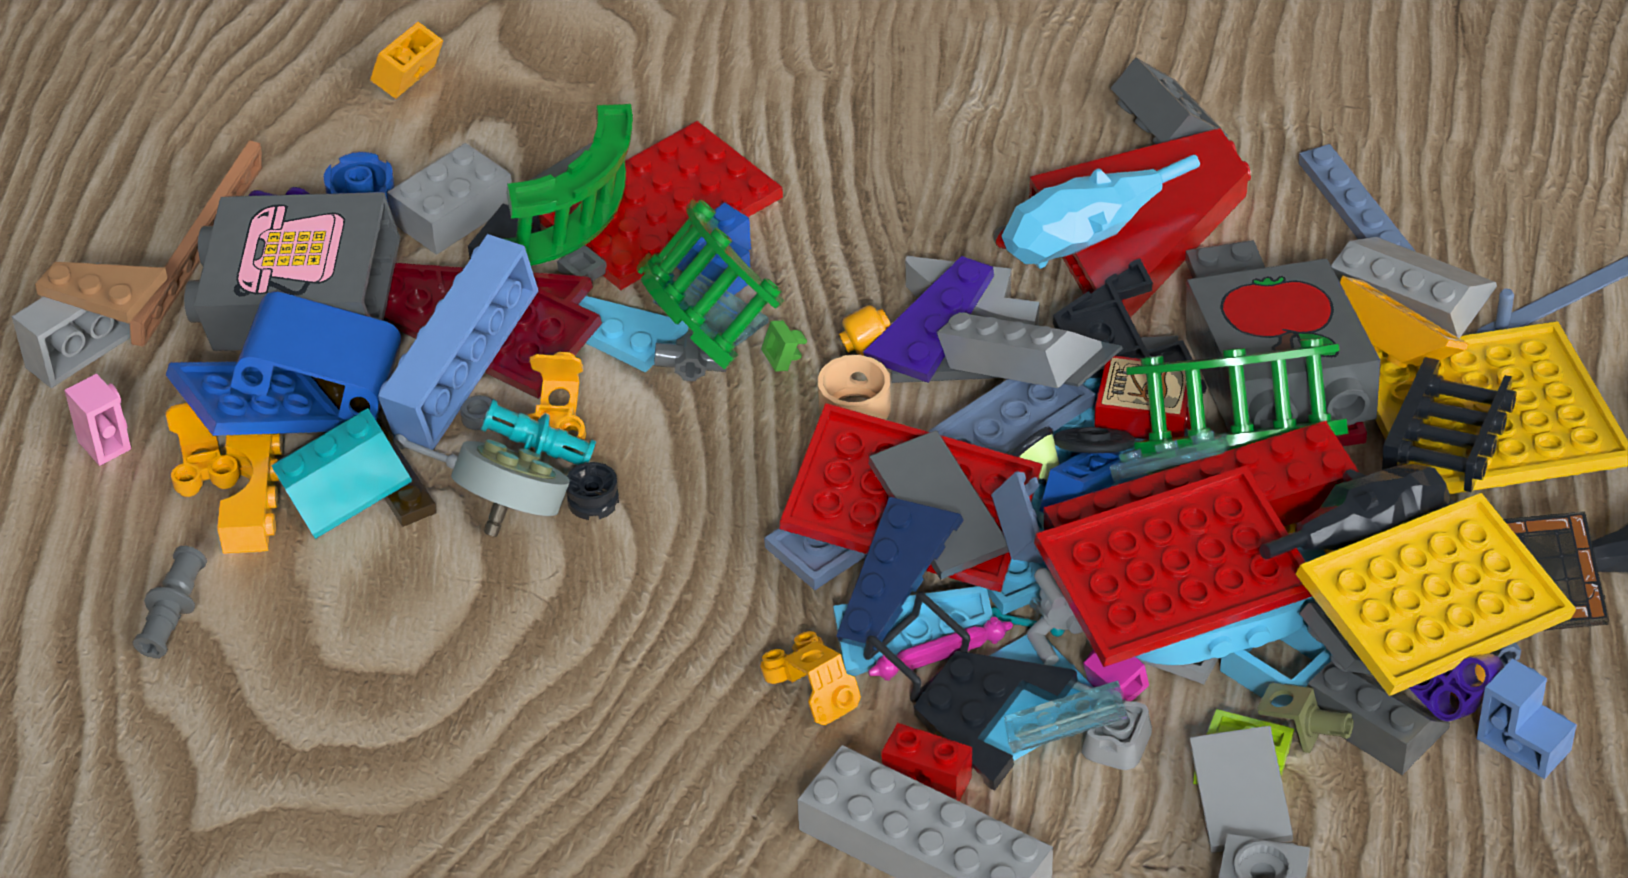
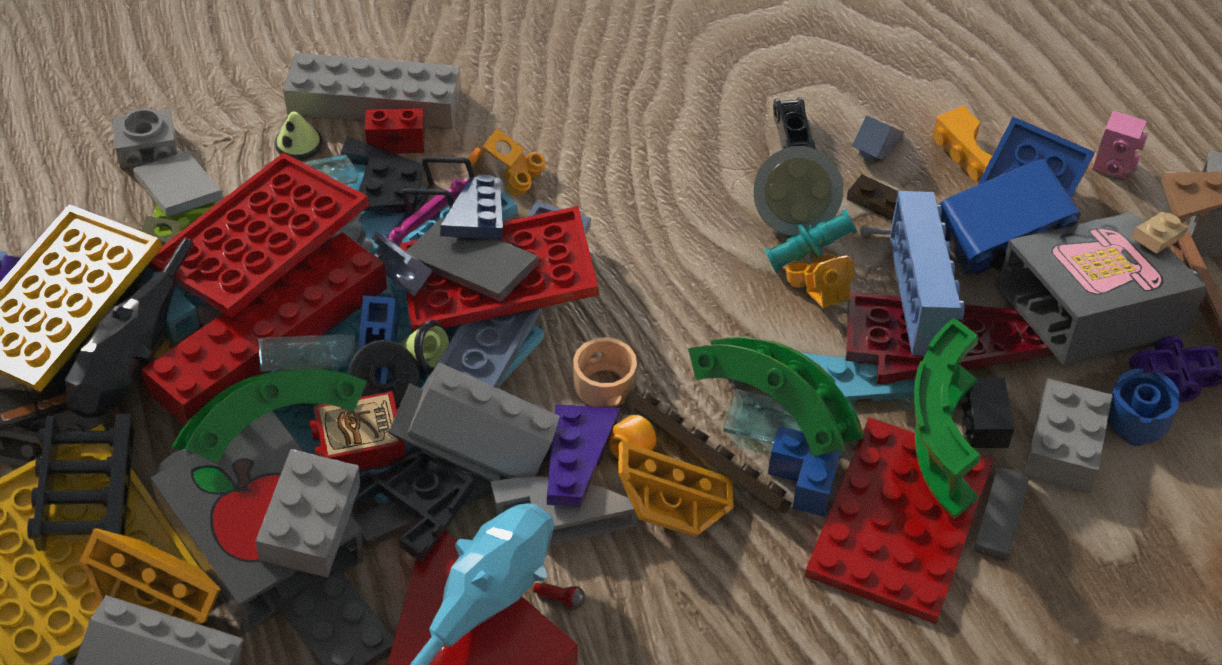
camera: 150 degrees right, 5 degrees up
dark grey piece [133,546,207,659] -> none
slope [271,408,412,539] -> none
dark grey tile [460,396,497,430] -> none
dark grey plate [557,245,607,281] -> none
black wheel [566,462,619,520] -> none
bright green tile [761,320,807,372] -> none
none -> light grey brick [256,449,360,578]
none -> yellowish green hat [275,112,323,160]
none -> light orange wedge [618,441,733,537]
none -> dark brown plate [624,390,793,514]
none -> black piece [773,97,815,149]
none -> sand blue slope [852,115,904,162]
none -> tan plate [1131,212,1189,254]

